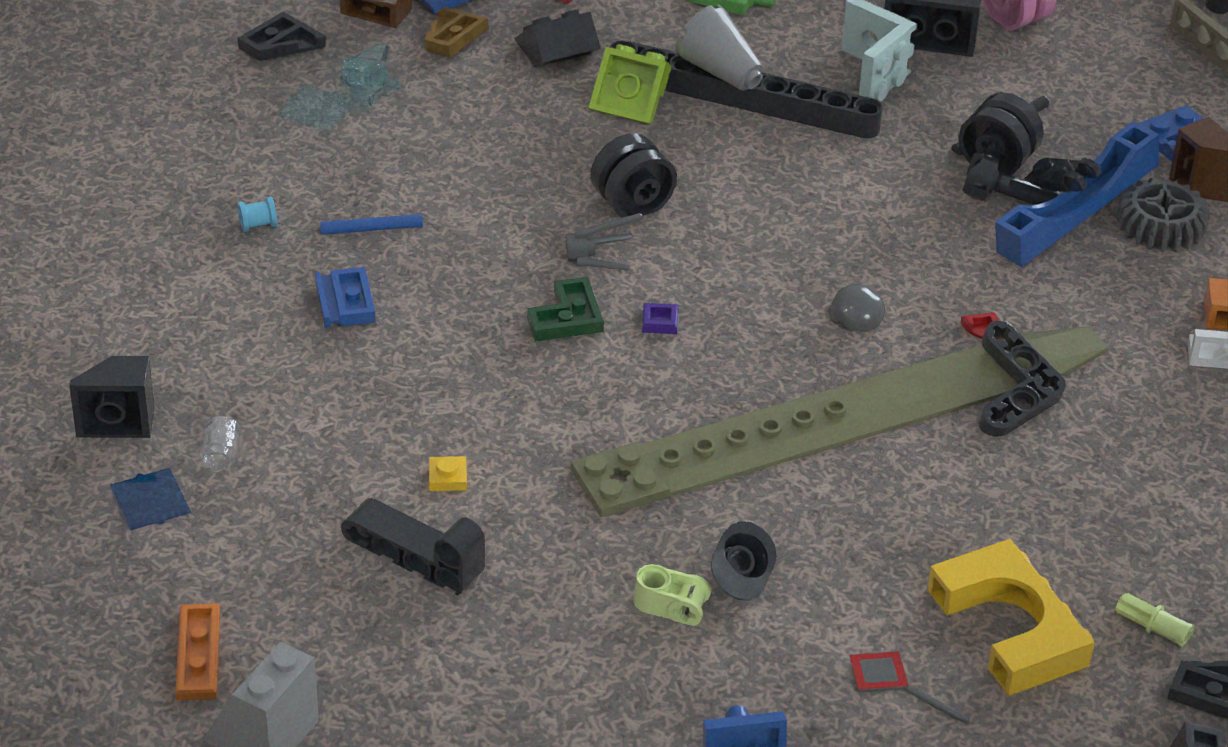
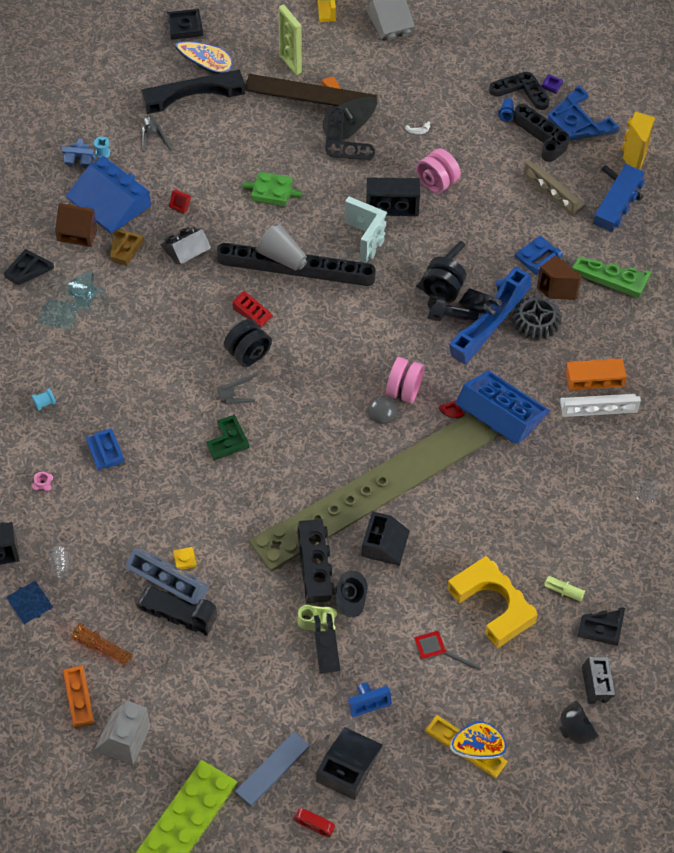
camera: 10 degrees left, 15 degrees up
blue bar [320,214,423,235] -> none
lime plate [589,44,672,125] -> none
dark purple tile [642,303,678,334] -> none
black beam [979,321,1066,437] -> none
none -> bright pink plate [32,472,53,491]
none -> clear orange pin [72,623,133,666]
none -> sand blue brick [125,549,210,604]
none -> red slope [233,291,273,327]
none -> black brick [297,519,335,604]
none -> black hinge [314,613,340,674]
none -> black slope [361,511,410,566]
none -> bright pink wheel [386,357,425,404]
none -> blue slope [455,370,550,444]

